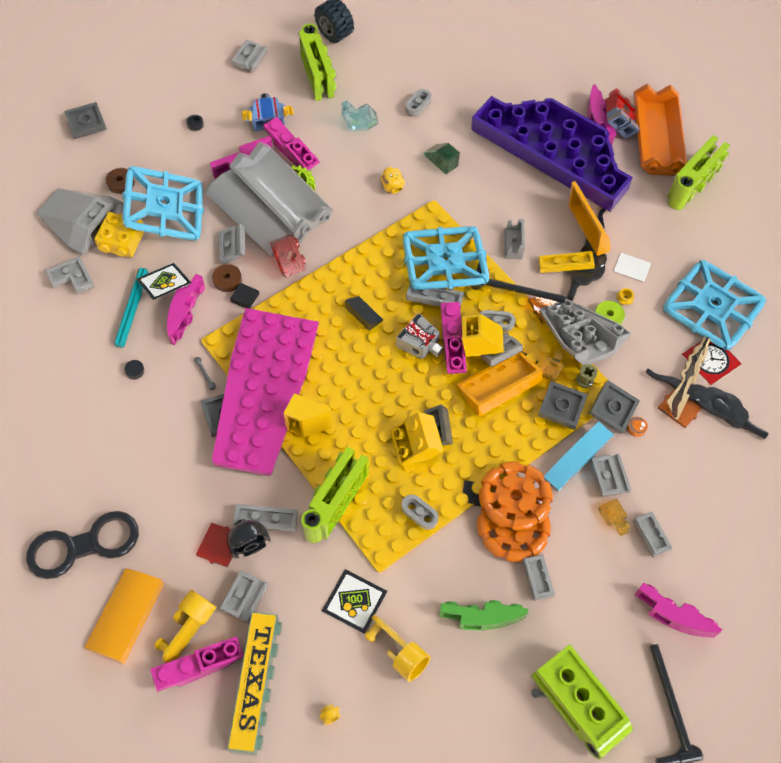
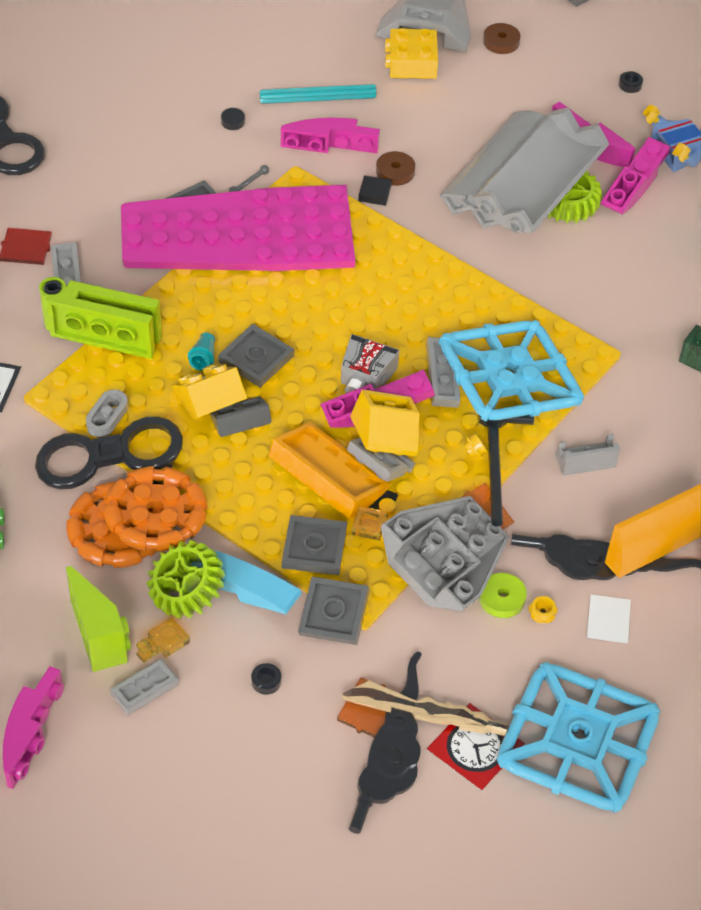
camera: 75 degrees right, 10 degrees down
light grey plate [45,256,95,294] -> none
medium azure plate [122,166,204,241] -> none
sticker [136,263,192,300] -> none
light grey plate [219,223,245,264] -> none
black cylinder [227,519,271,559] -> none
clear red brick [269,234,306,278] -> none
yellow slope [283,393,332,437] -> none
black slope [345,296,383,331] -> none
yellow head [380,167,405,194] -> none
light grey plate [479,310,515,331] -> none
light grey plate [522,555,555,601] -> none
yellow tile [538,251,595,273] -> none
olive bush [576,364,597,388] -> none
light grey plate [590,454,631,498] -> none
orange tile [627,417,648,437] -> none
none -> black bar [35,416,183,490]
none -> lime slope [65,566,131,672]
none -> lime gear [146,540,226,619]
none -> teal cone [188,332,215,371]
none -> dark grey plate [218,324,294,388]
none -> black tile [251,663,281,695]
none -> yellow plate [464,433,488,459]

